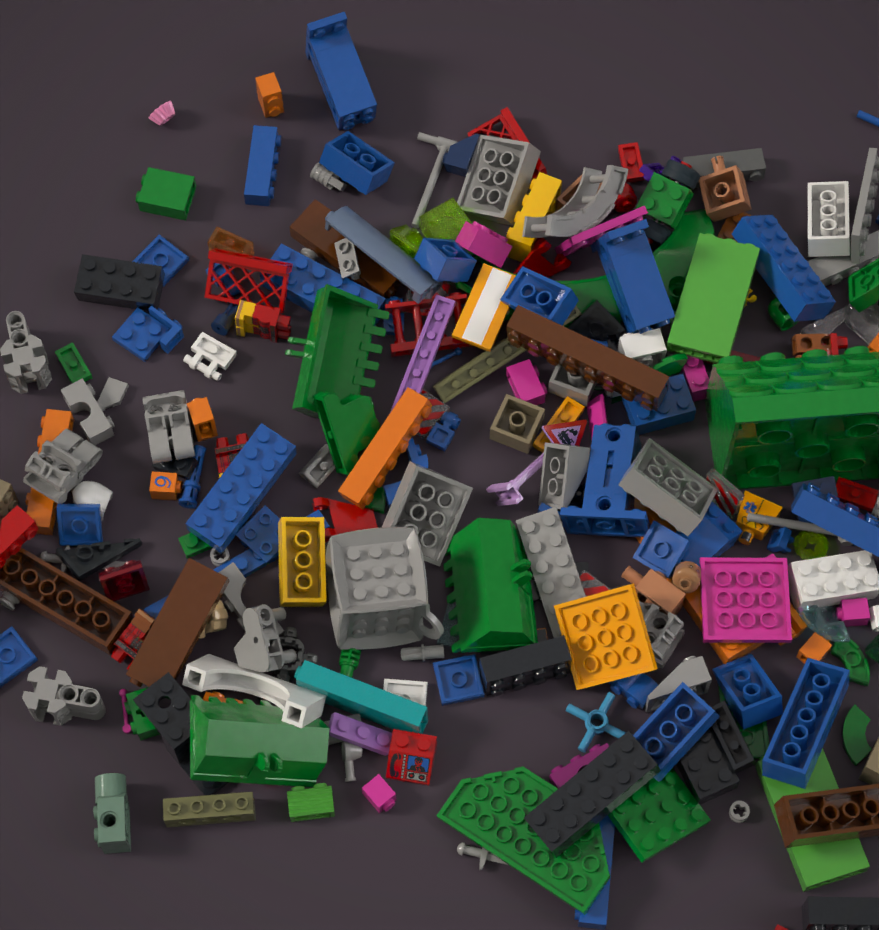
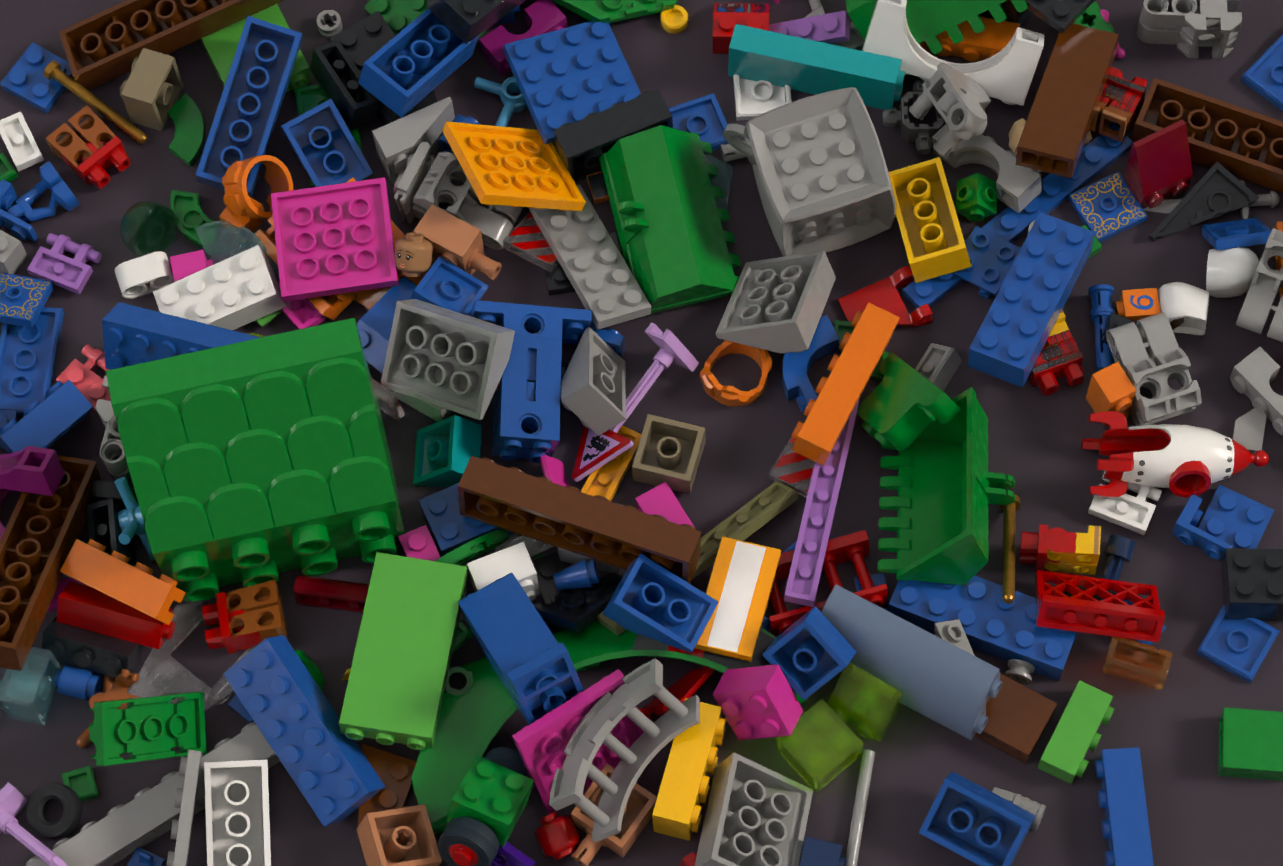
camera: 175 degrees right, 0 degrees up
blue plate [426,412,461,452] -> none
none -> orange piece [222,155,293,219]
none -> light grey plate [393,142,434,223]
none -> teal slope [413,415,482,487]
none -> blue plate [502,21,641,145]
none -> yellow tile [660,5,688,34]
none -> orange piece [700,340,772,407]
none -> green brick [956,173,997,222]
none -> pearl gold bar [999,494,1020,604]
none -> bright green brick [1038,680,1115,784]
none -> blue plate [1068,171,1147,243]
none -> piece [1081,411,1269,498]
none -> white piece [1158,282,1210,335]

